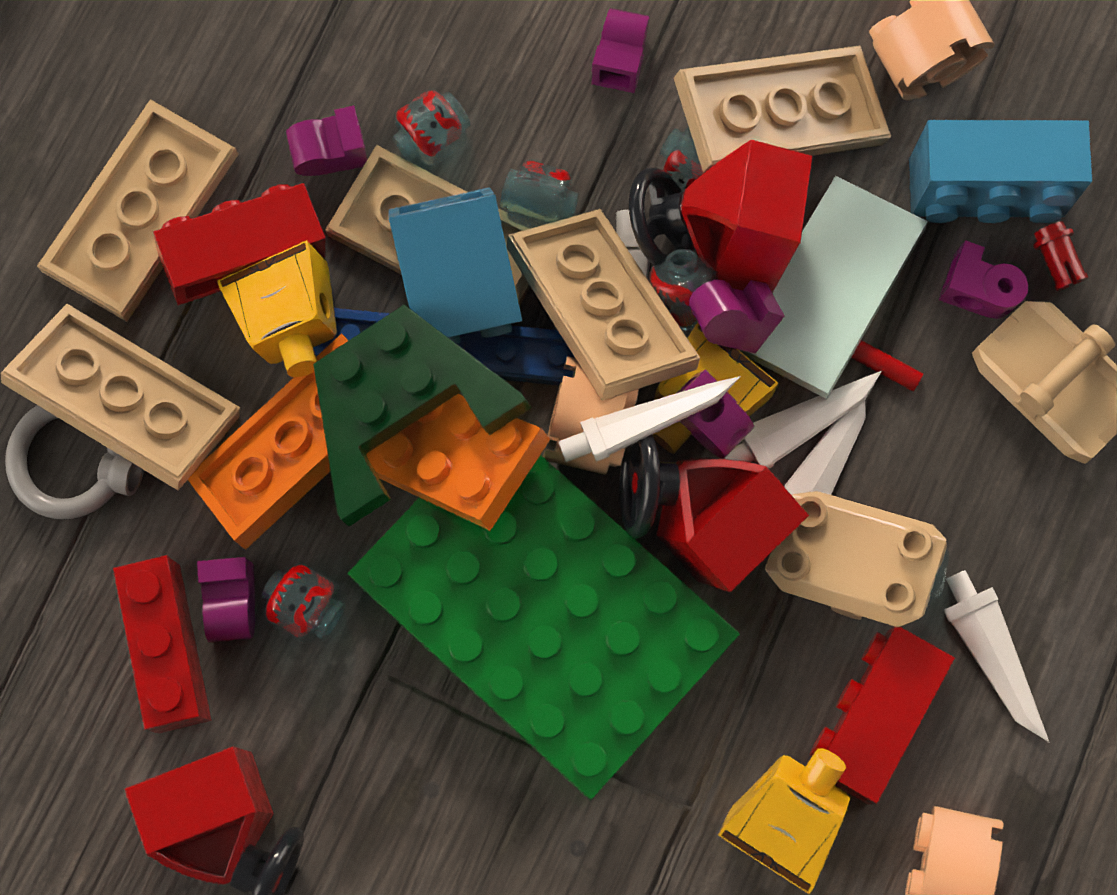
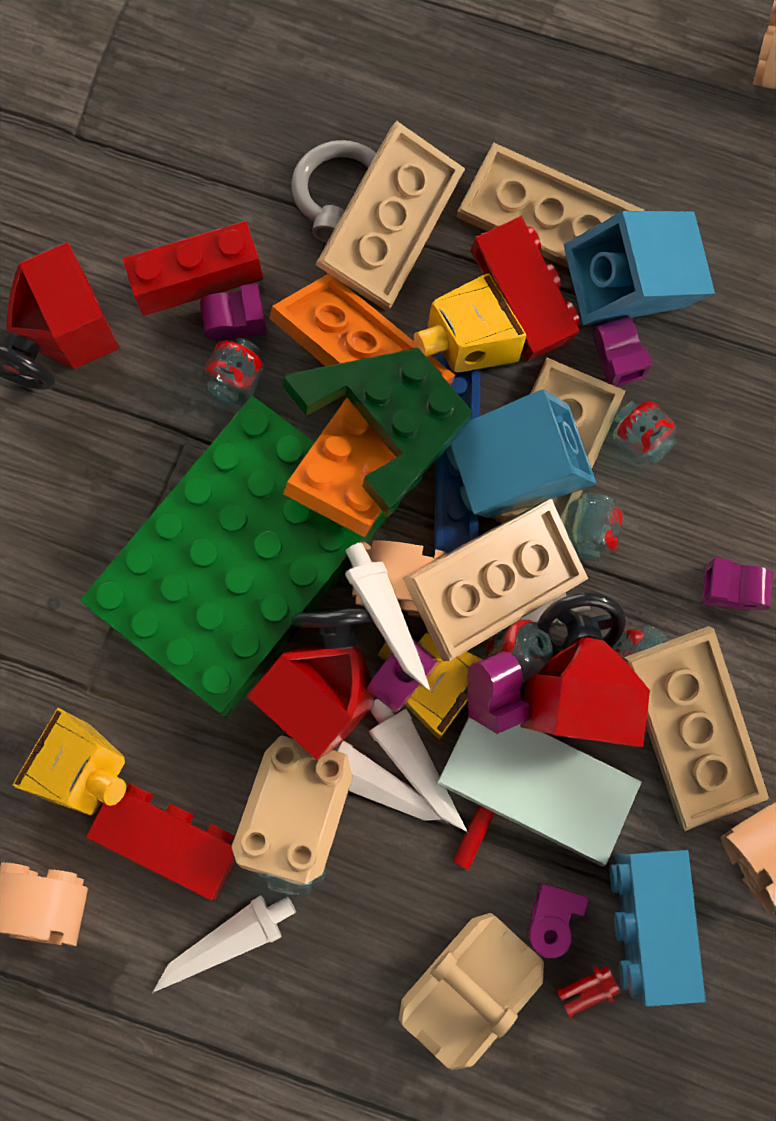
camera: 85 degrees right, 0 degrees up
none -> dark azure slope [563,211,715,326]

